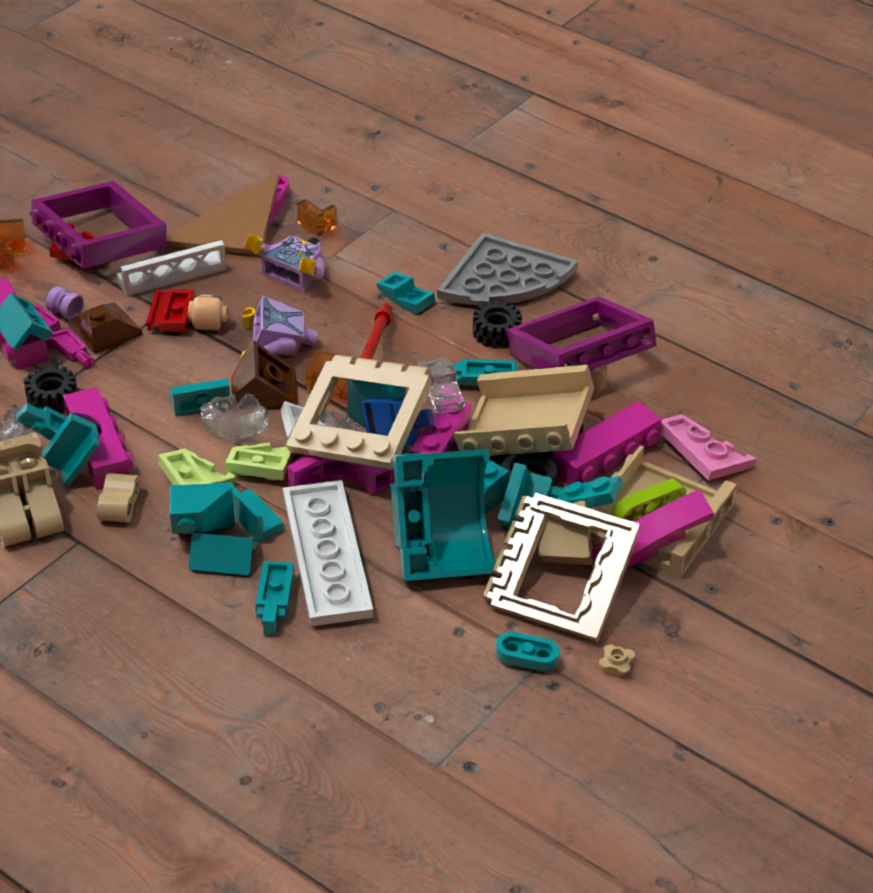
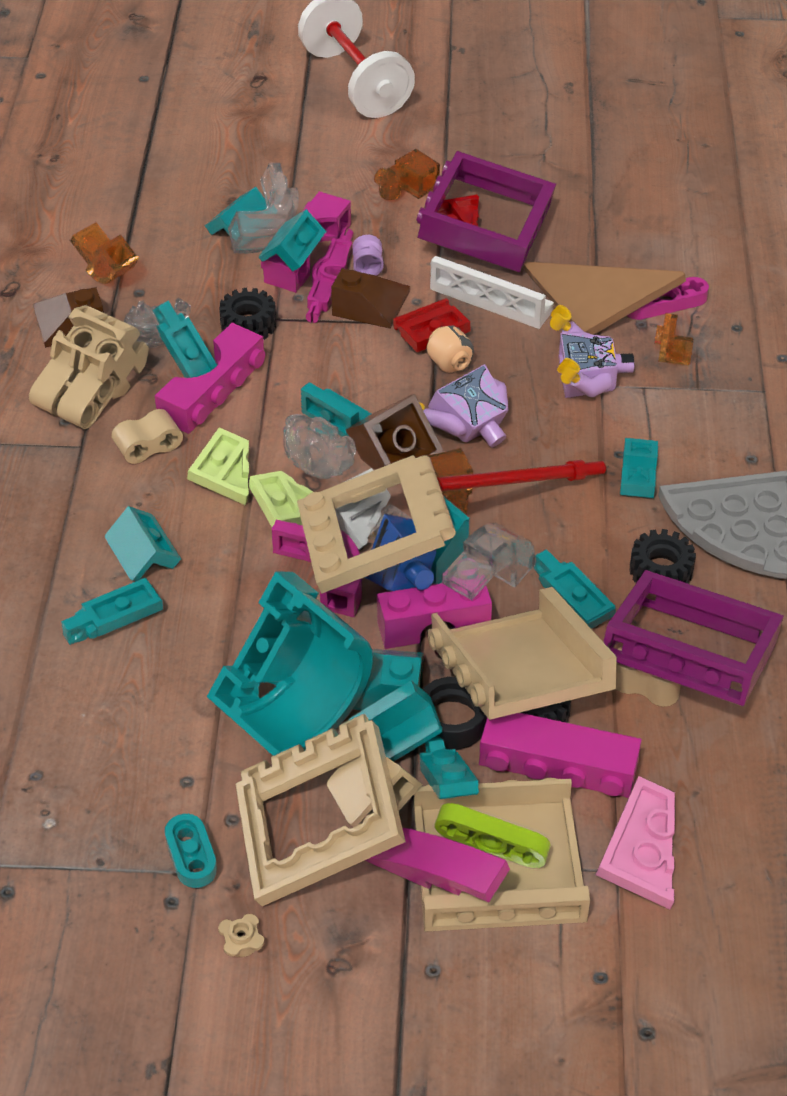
camera: 55 degrees right, 5 degrees up
teal panel [42,413,99,486] -> none
teal slope [170,483,235,534] -> none
teal panel [228,482,284,543] -> none
white plate [283,480,373,626] -> none

